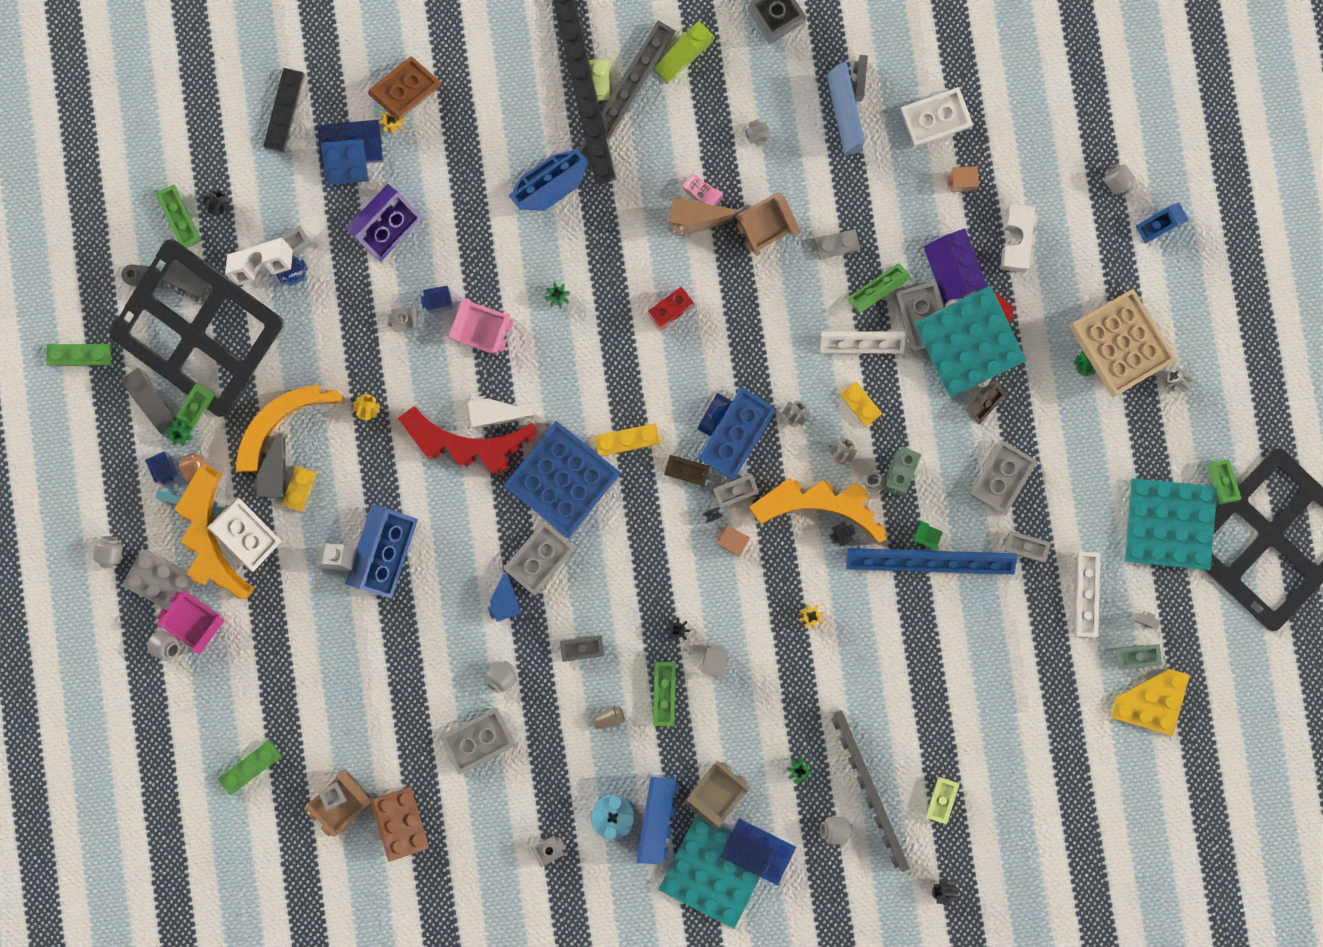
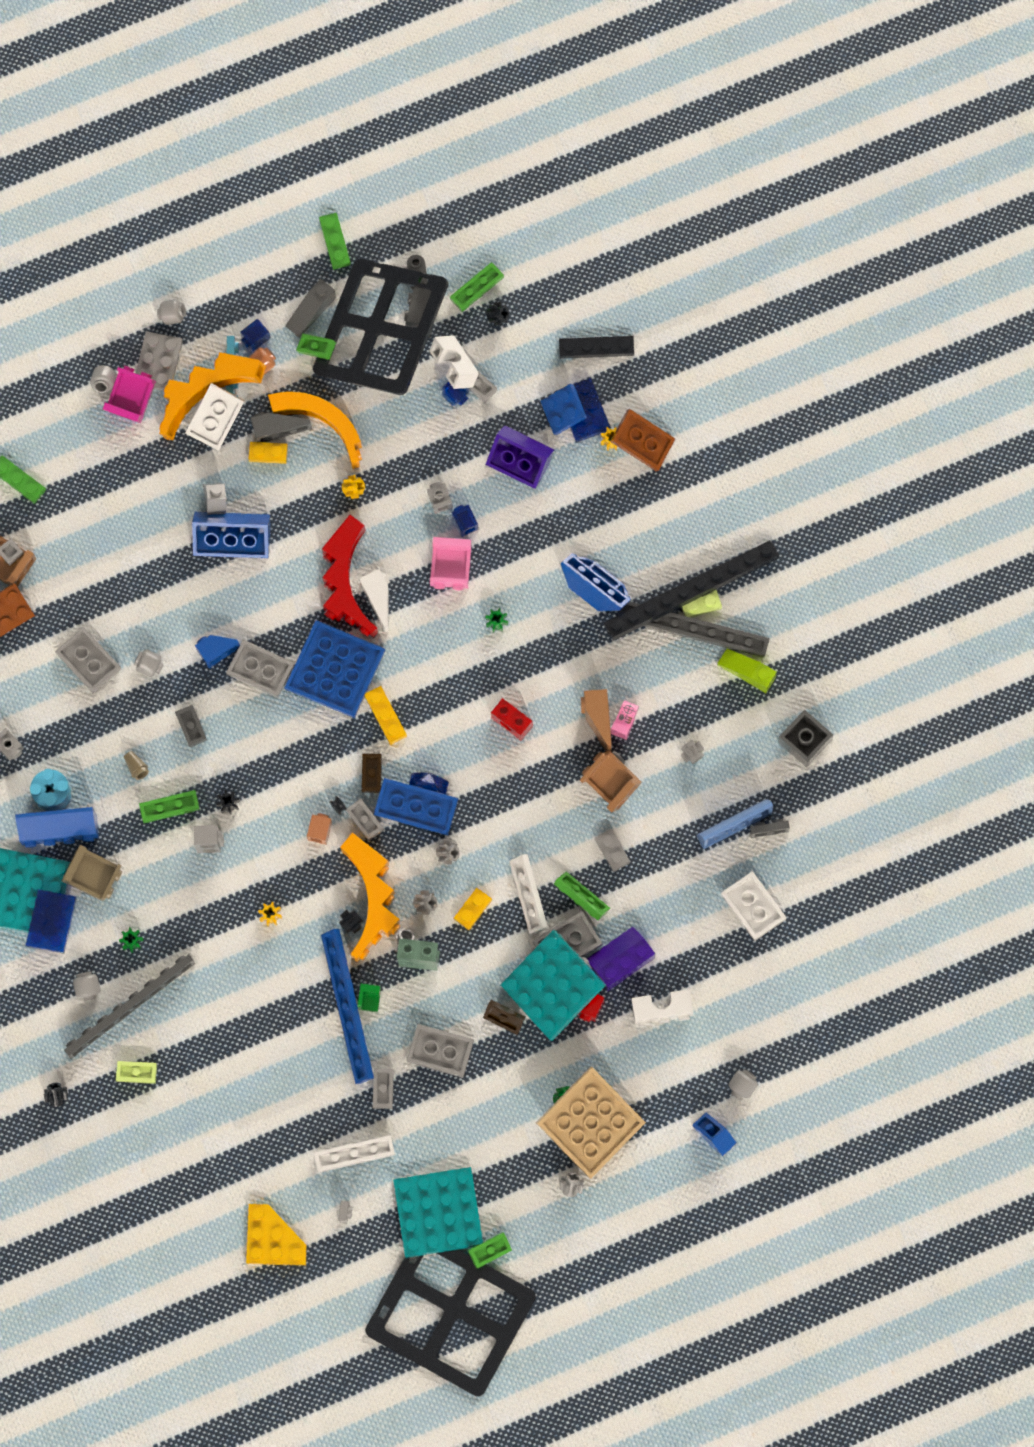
camera: 80 degrees right, 10 degrees down
green gear [166,420,194,446] -> none
nougat brick [947,166,979,192] -> none
sand green plate [1116,644,1162,669] -> none

